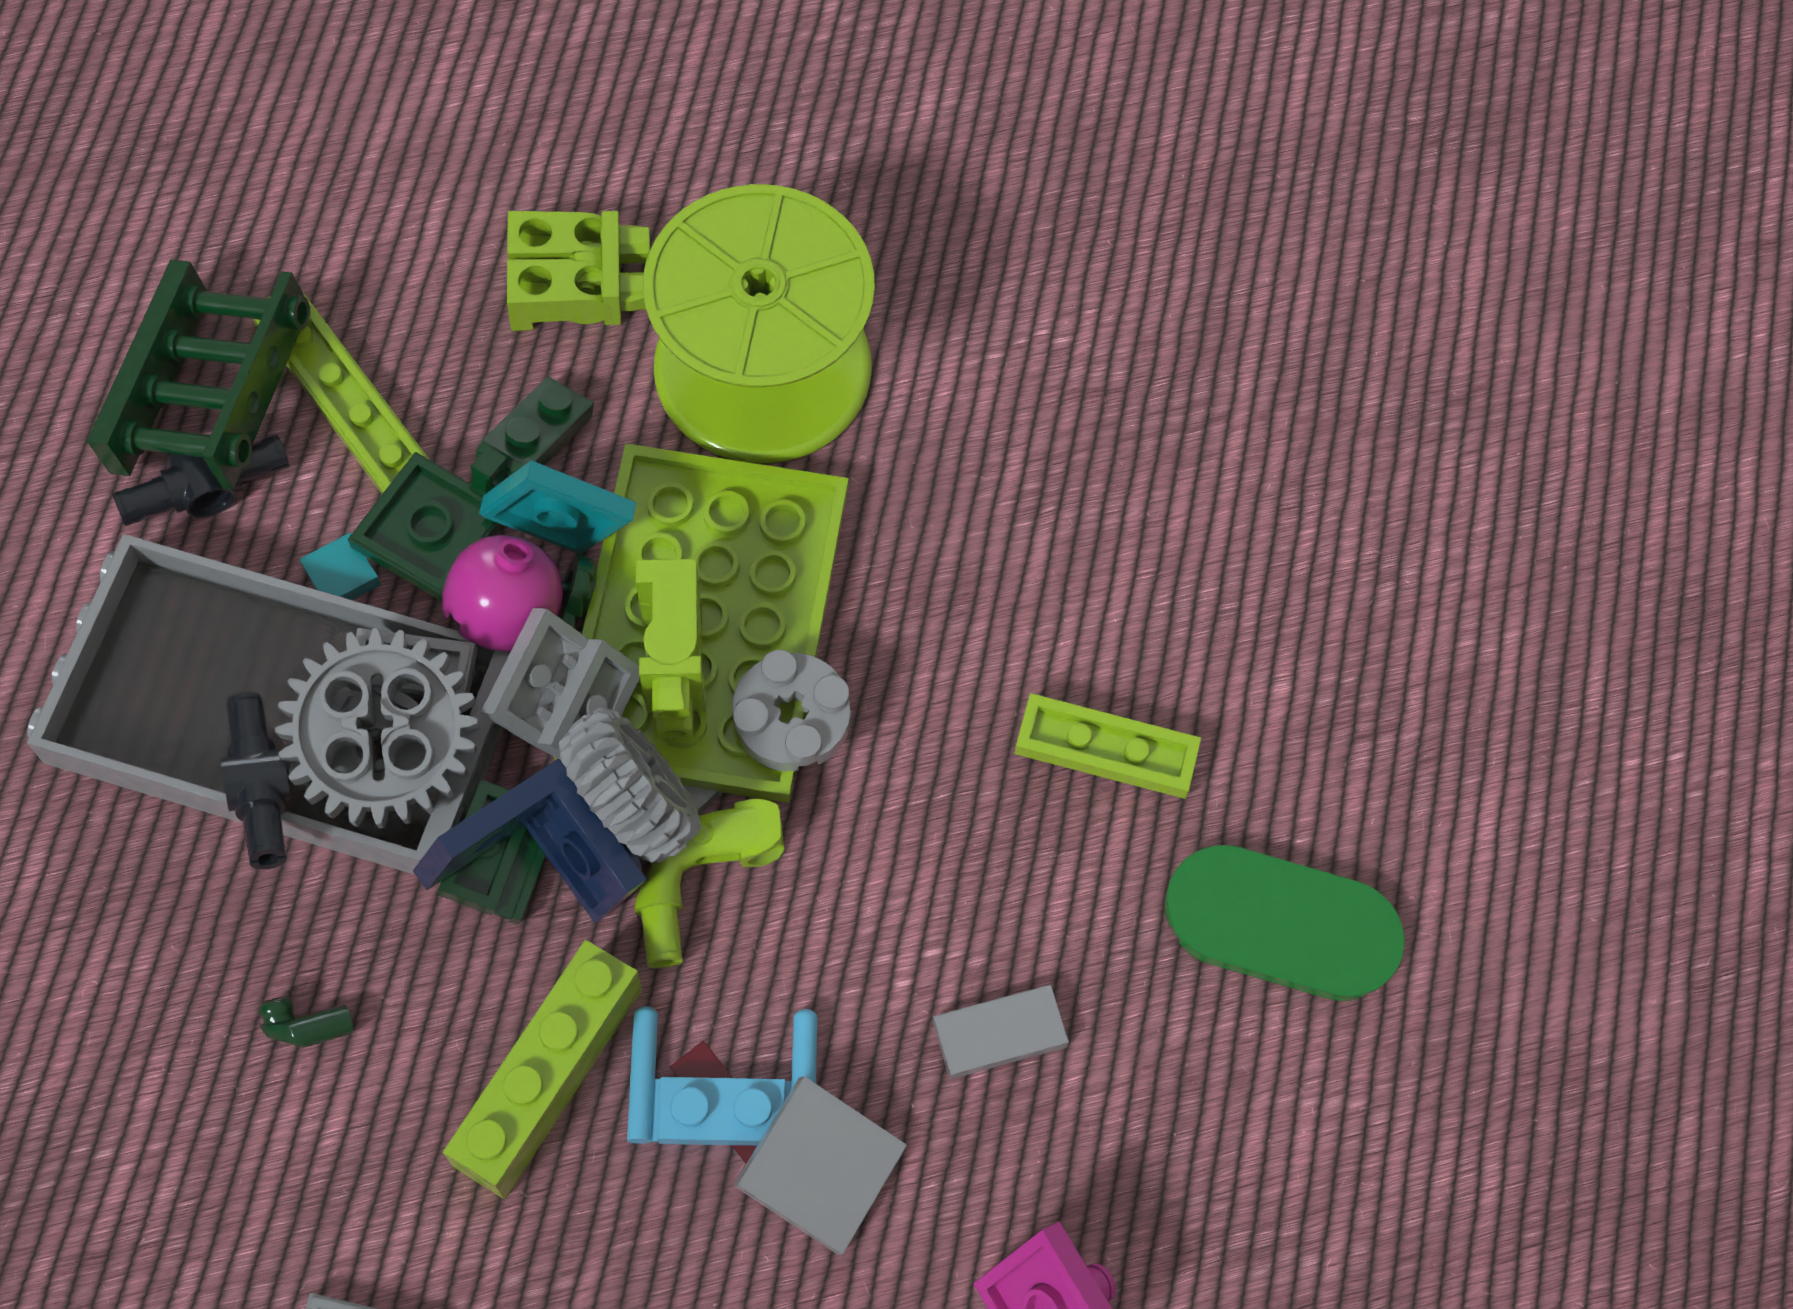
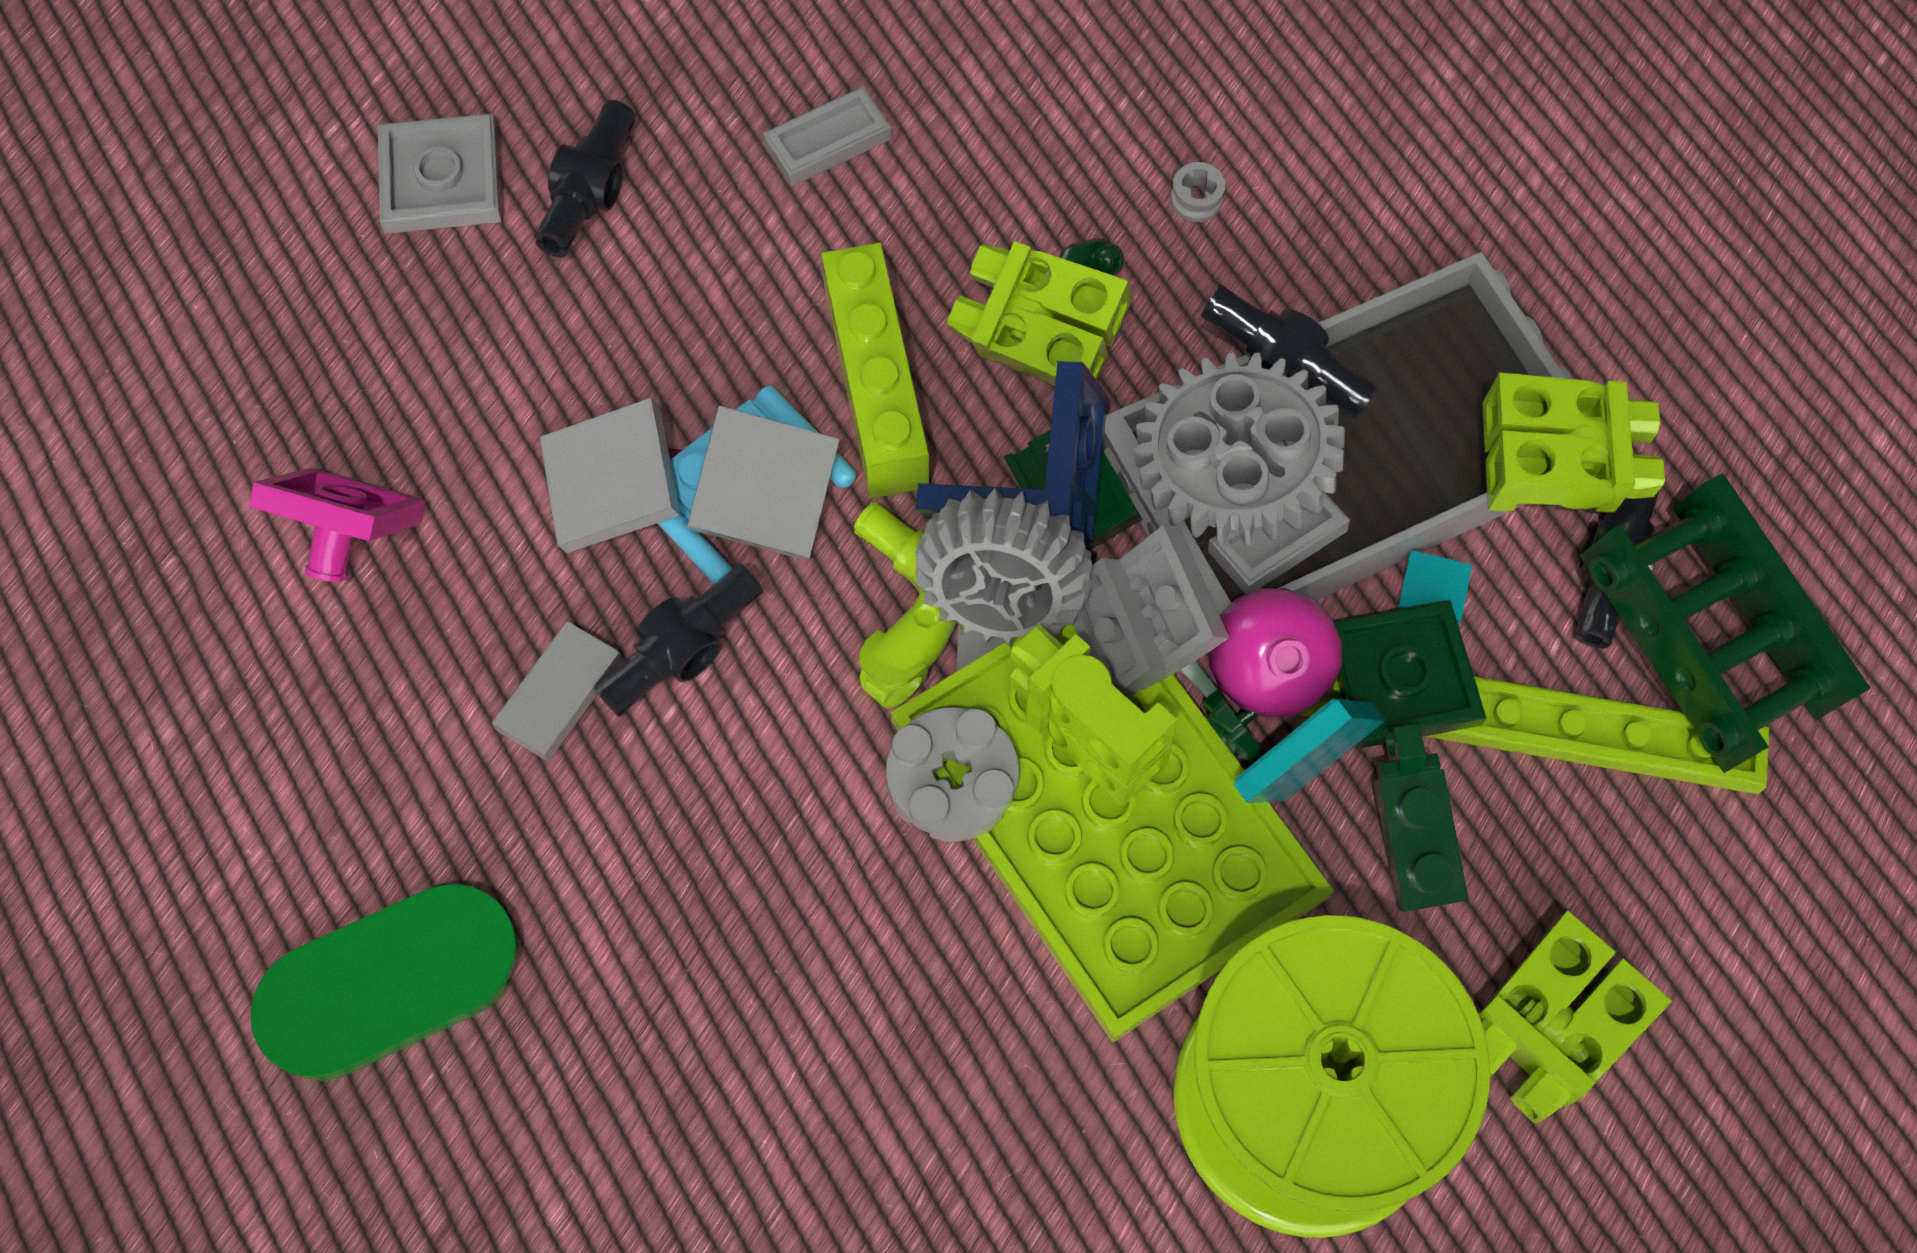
camera: 140 degrees right, 0 degrees up
lime plate [1014,693,1201,799] -> none
none -> black pin [593,563,764,717]
none -> light grey tile [686,406,839,561]
none -> lime hips [947,241,1133,386]
none -> light grey bush [1171,162,1225,222]
none -> lime hips [1482,372,1665,513]

